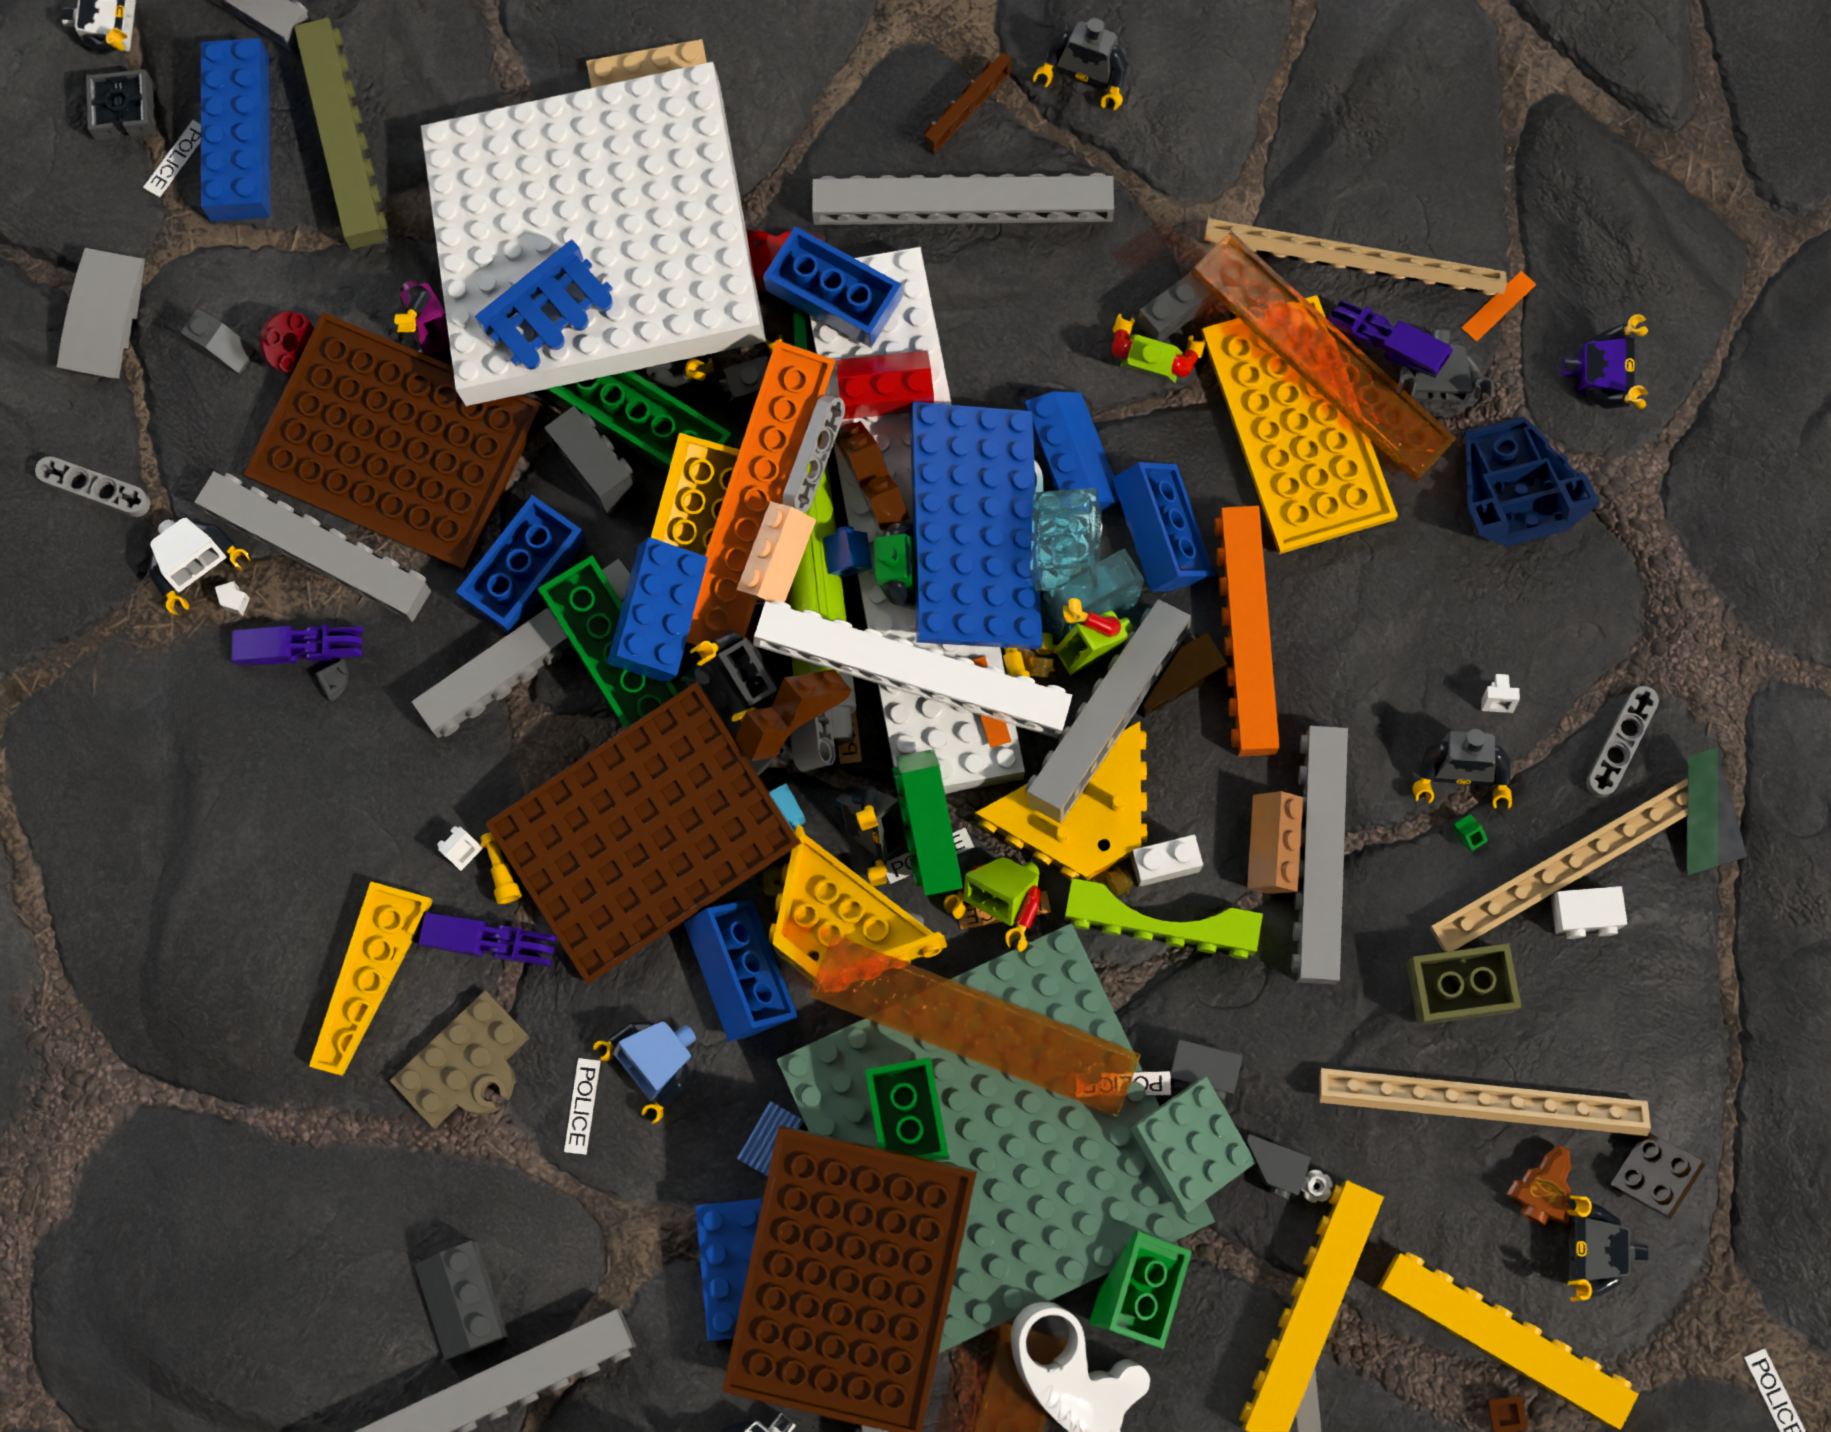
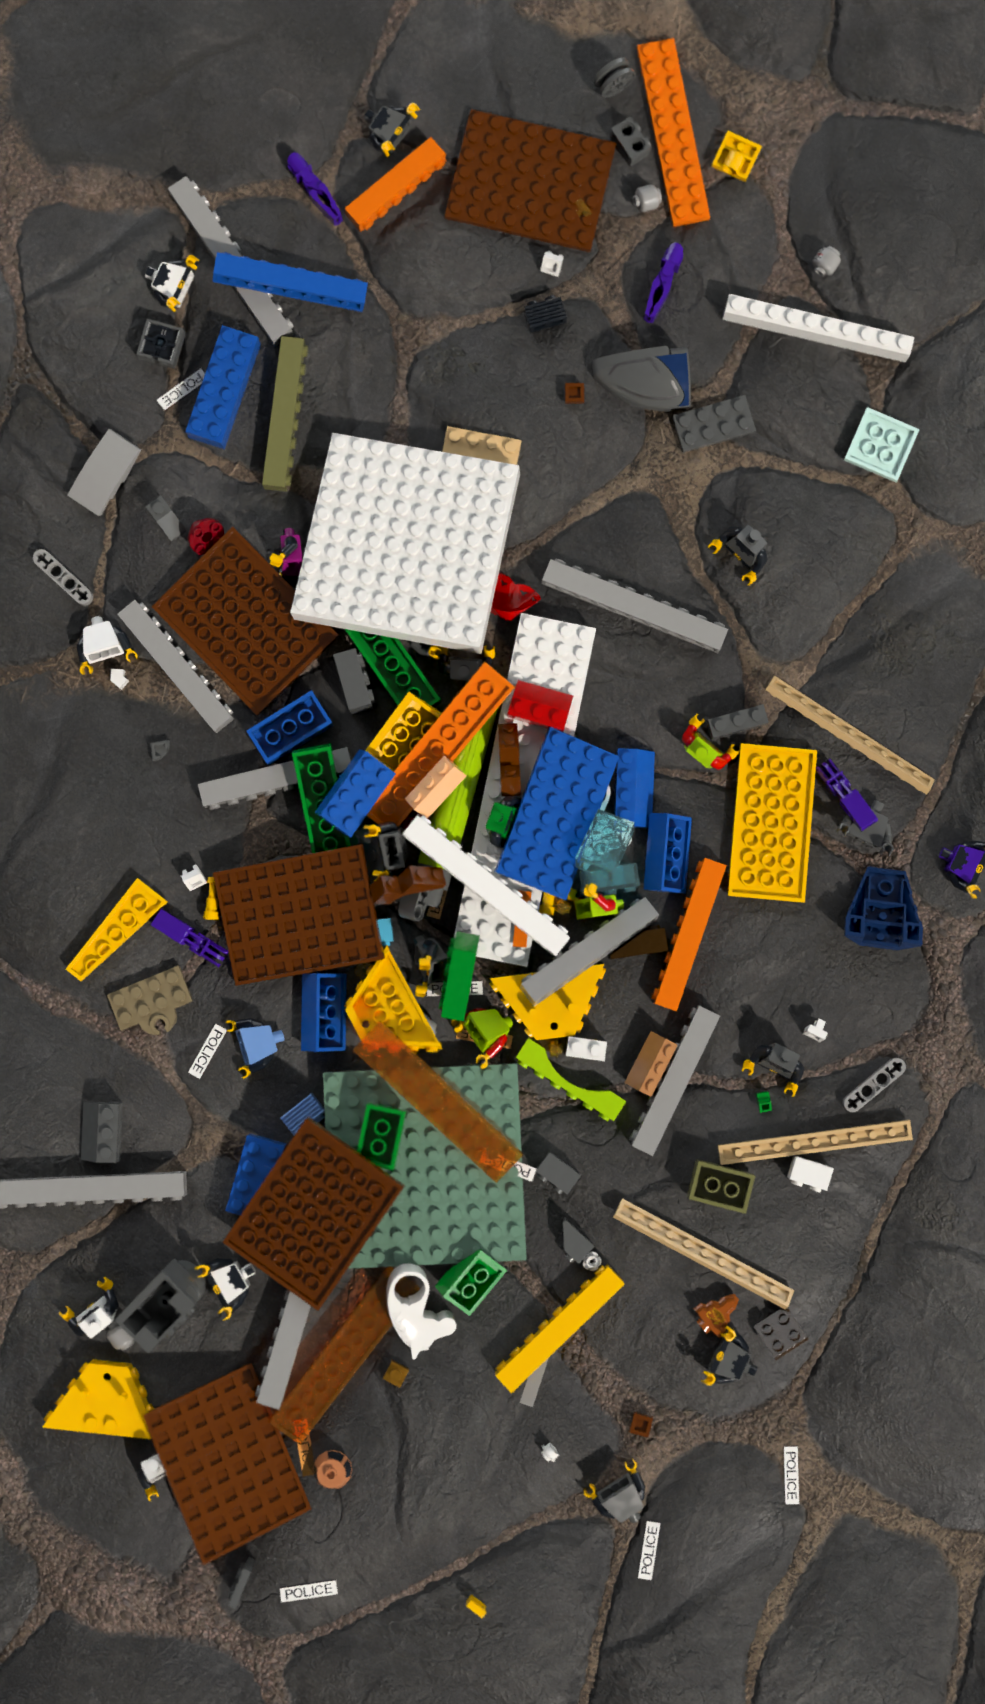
camera: 20 degrees right, 10 degrees up
dark purple arm [232,624,363,665] -> none
blue fence [475,239,613,370] -> none
blue brick [763,226,902,348] -> none
light grey beam [783,395,845,513] -> none
dark green tile [793,306,808,351] -> none
blue brick [823,526,872,577] -> none
reddish brown plate [924,52,1012,155] -> none
sand green plate [1130,1077,1256,1215] -> none
clear orange plate [1190,231,1457,482] -> none
yellow brick [1377,1252,1639,1430] -> none
orange sticker [1461,271,1537,342] -> none
dark green sticker [1687,747,1747,875] -> none

